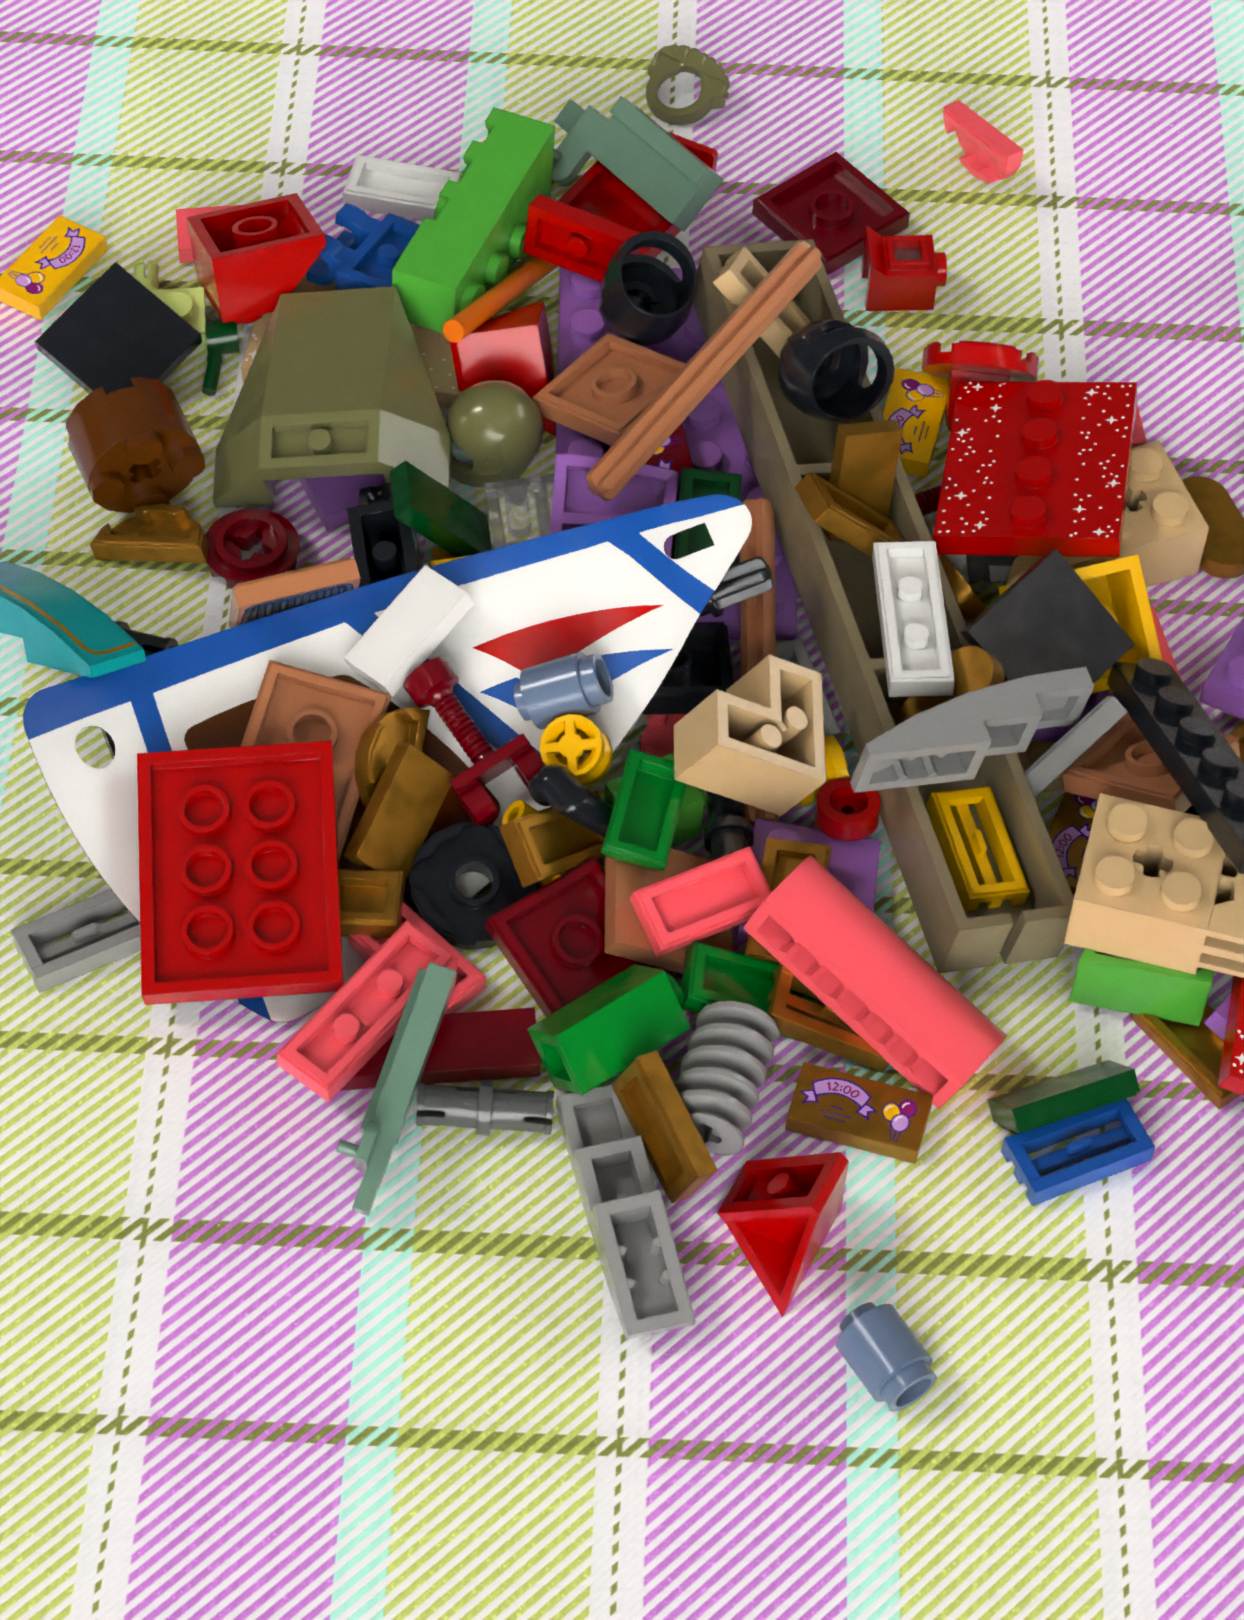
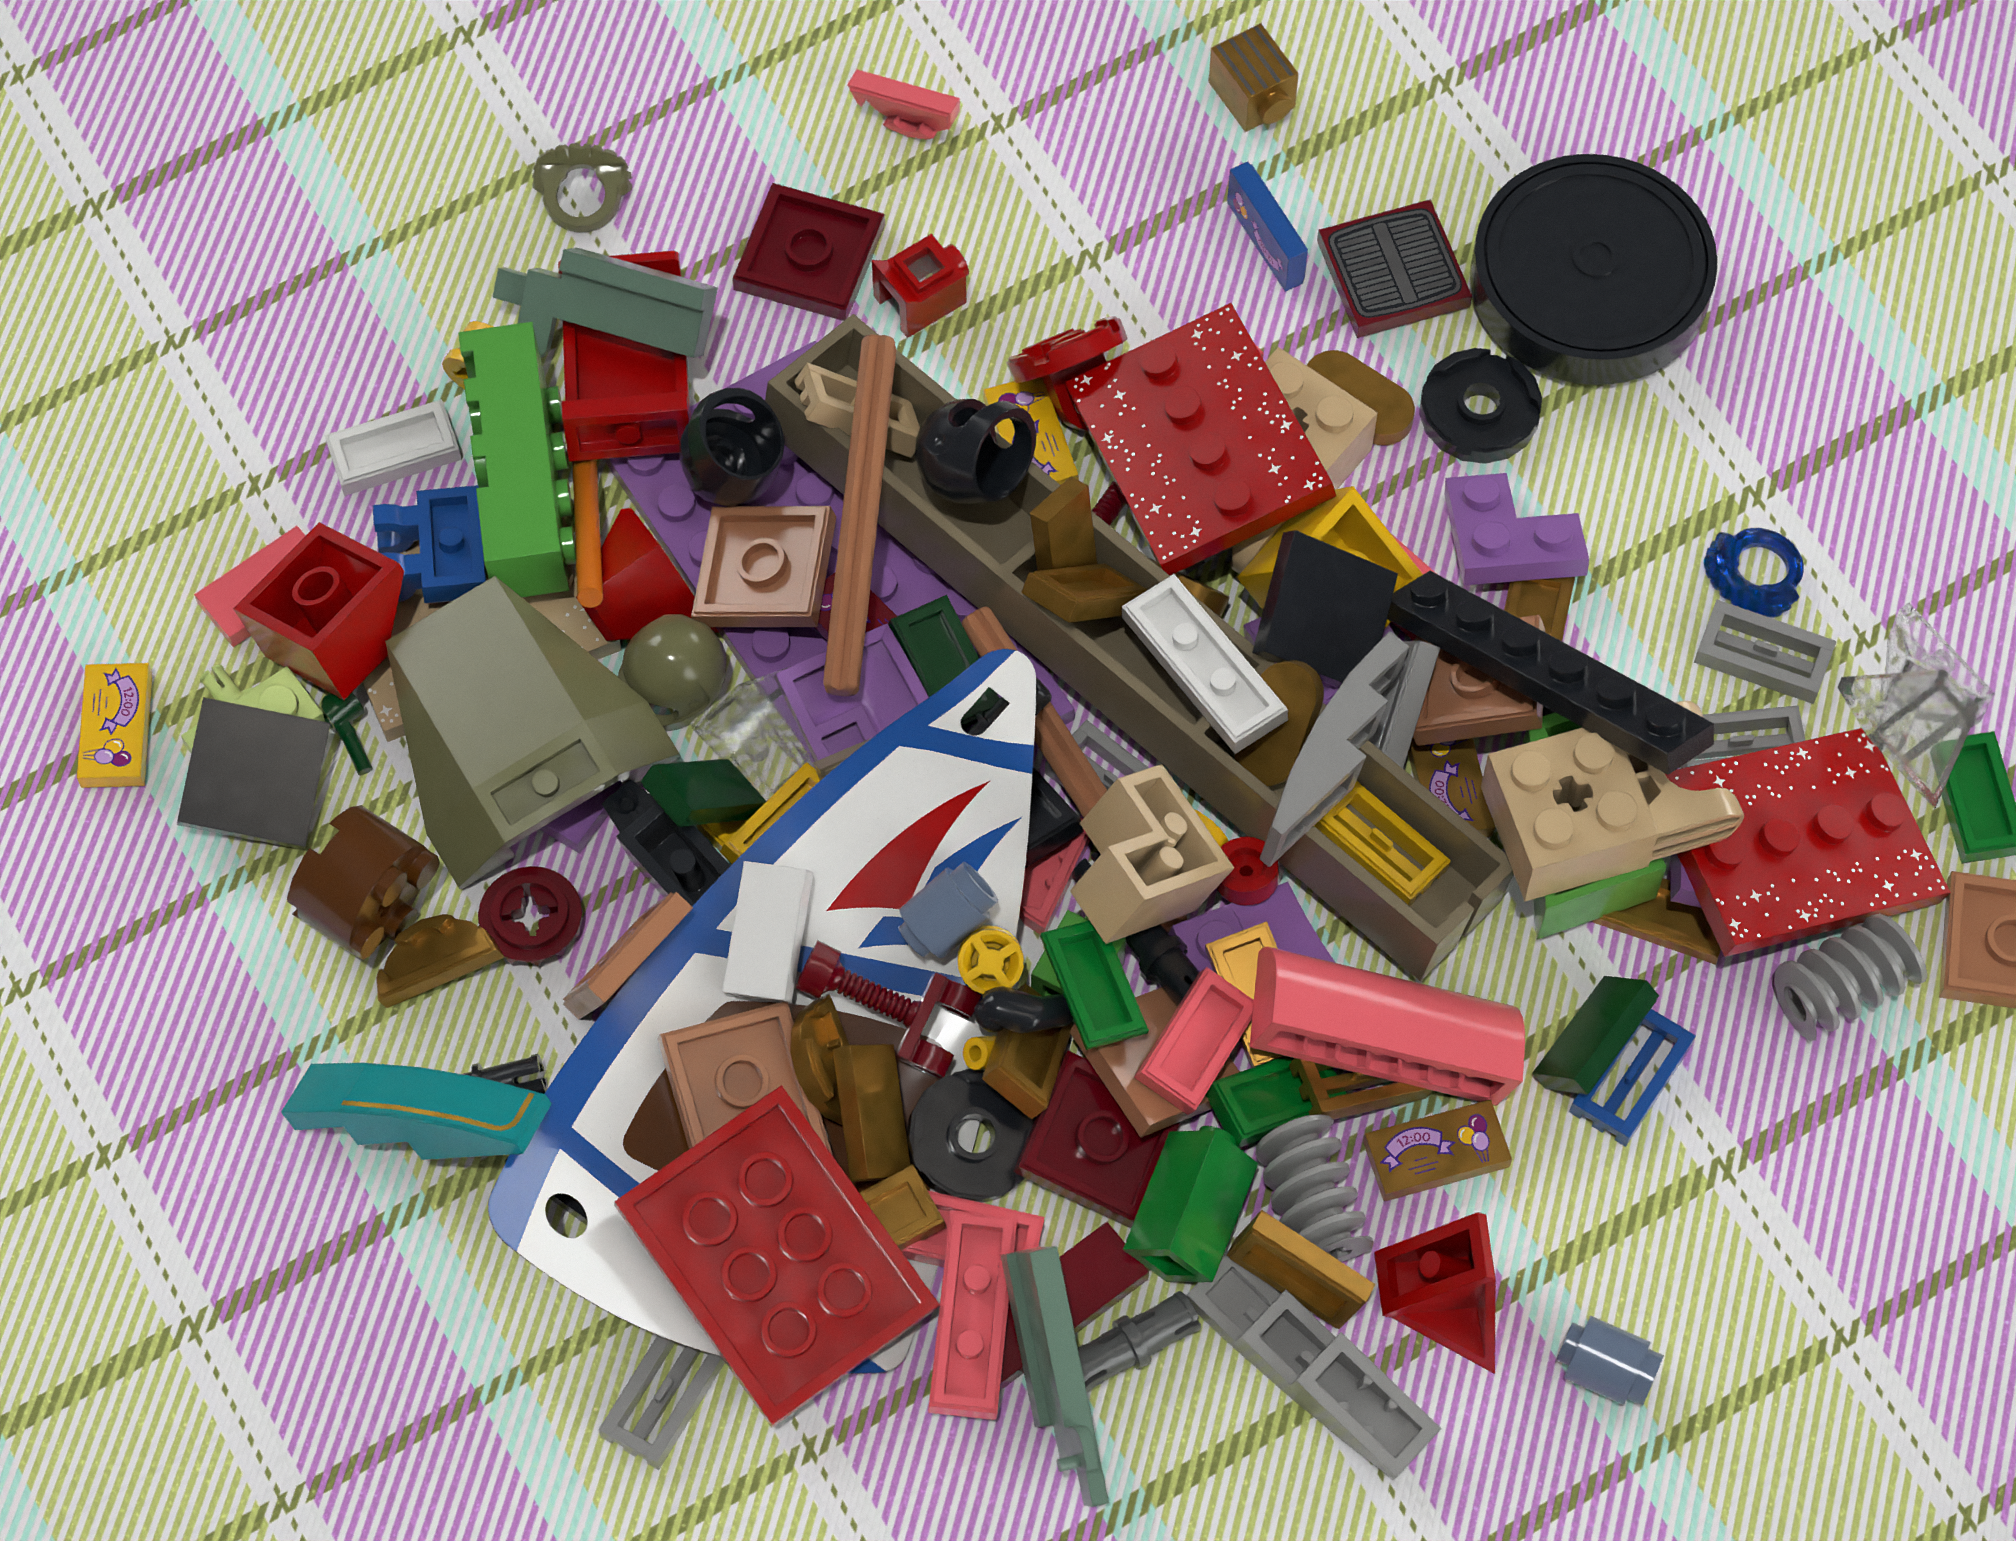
camera: 30 degrees left, 10 degrees up
none -> blue tile [1227,161,1308,292]

